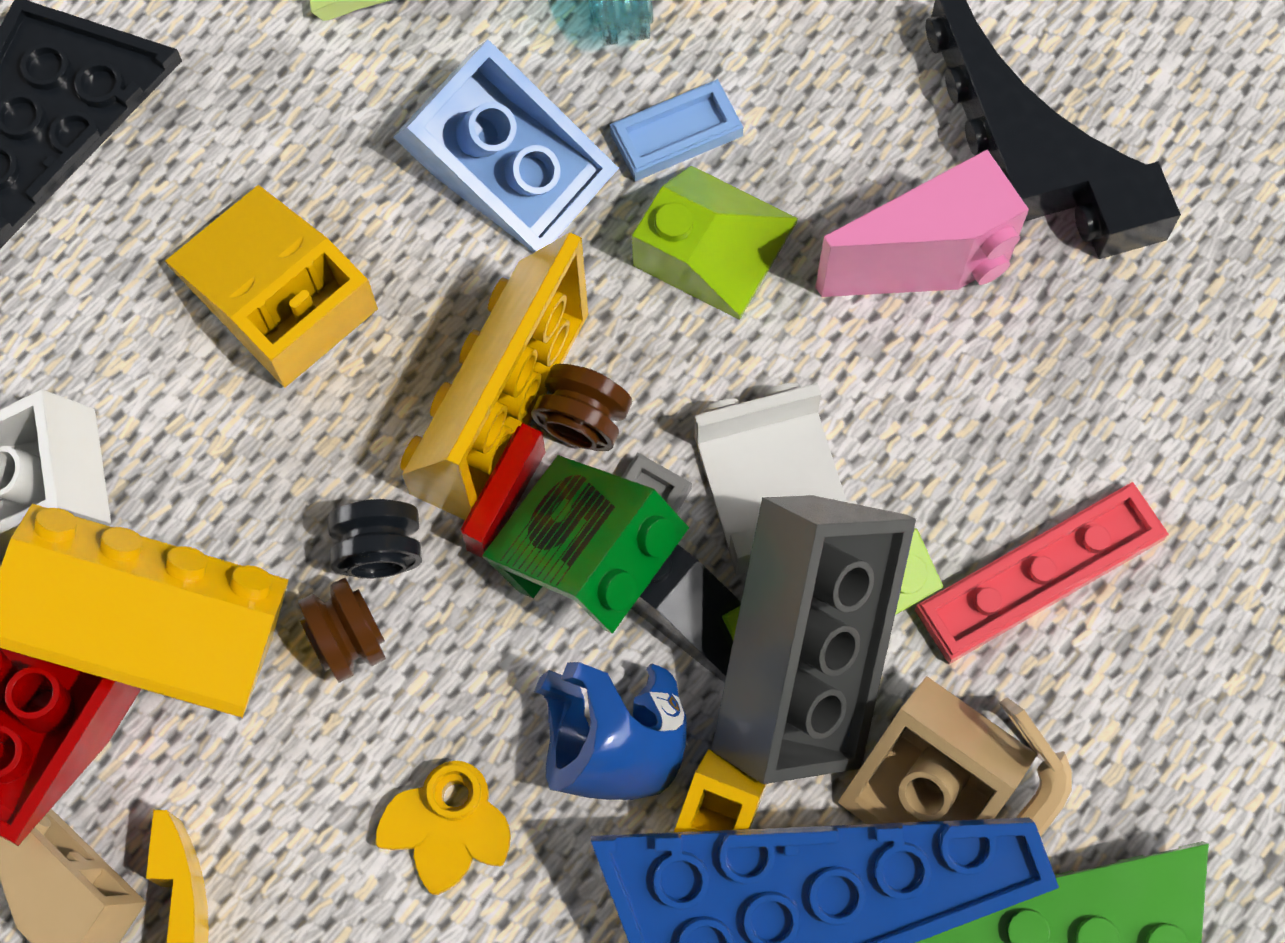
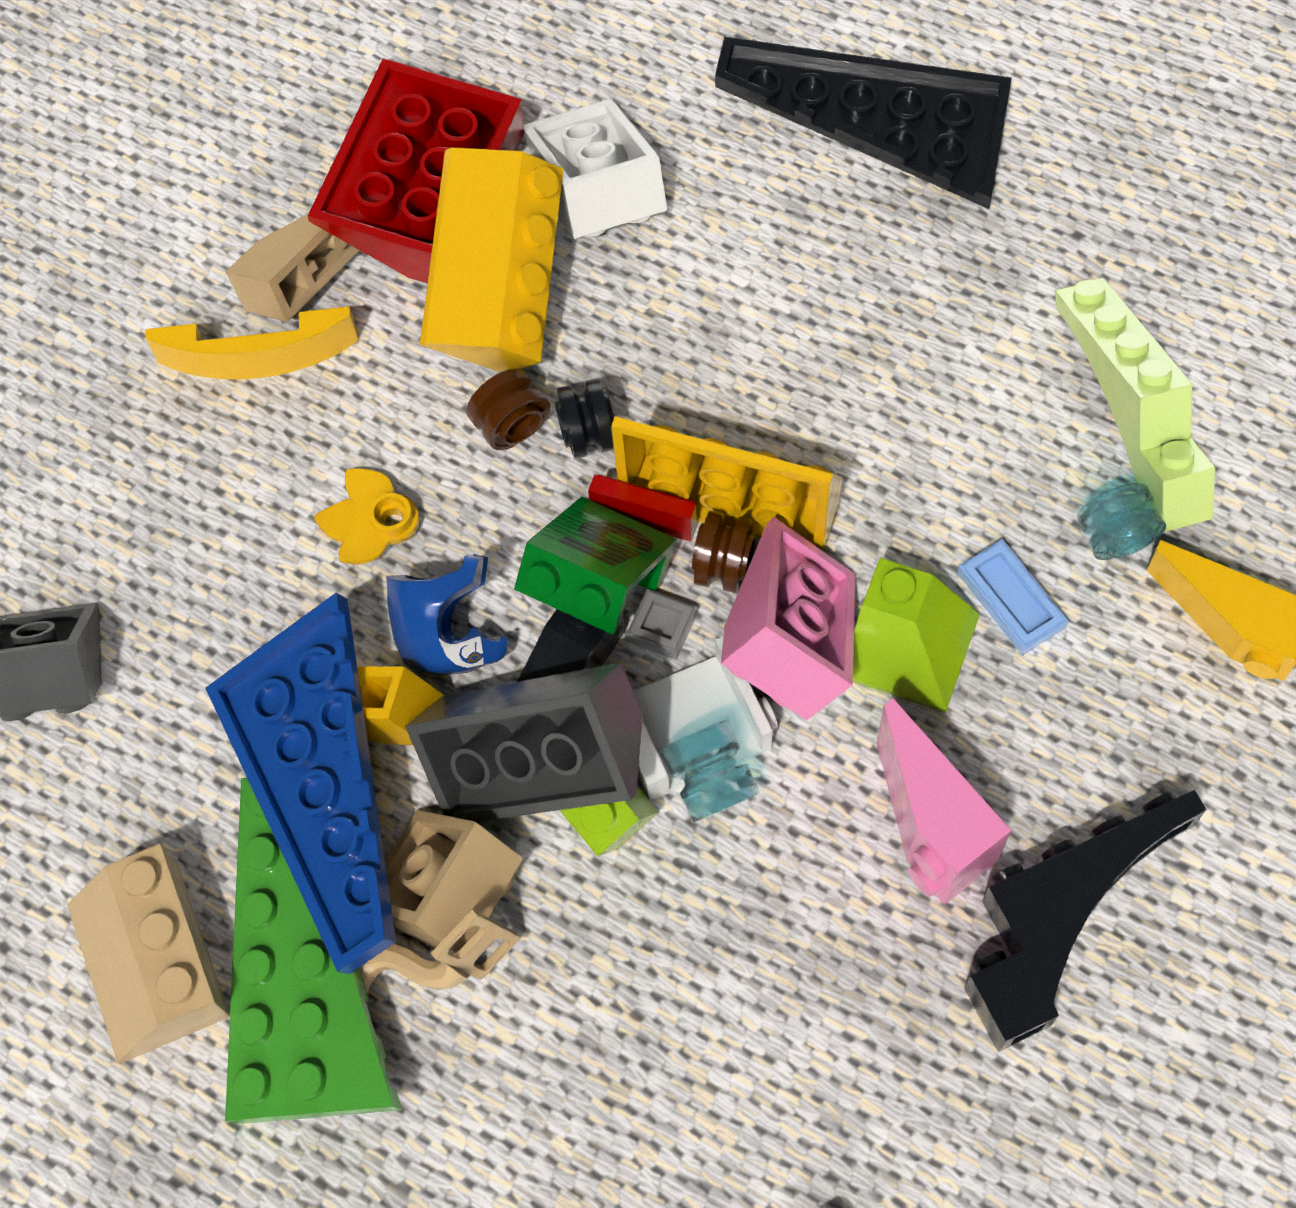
camera: 85 degrees right, 5 degrees down
yellow slope [165,185,378,388] -> none
light blue slope [393,40,619,253] -> none
coral tile [915,482,1169,664] -> none
none -> clear light blue wheel [660,720,760,823]
none -> bright pink slope [721,517,856,720]

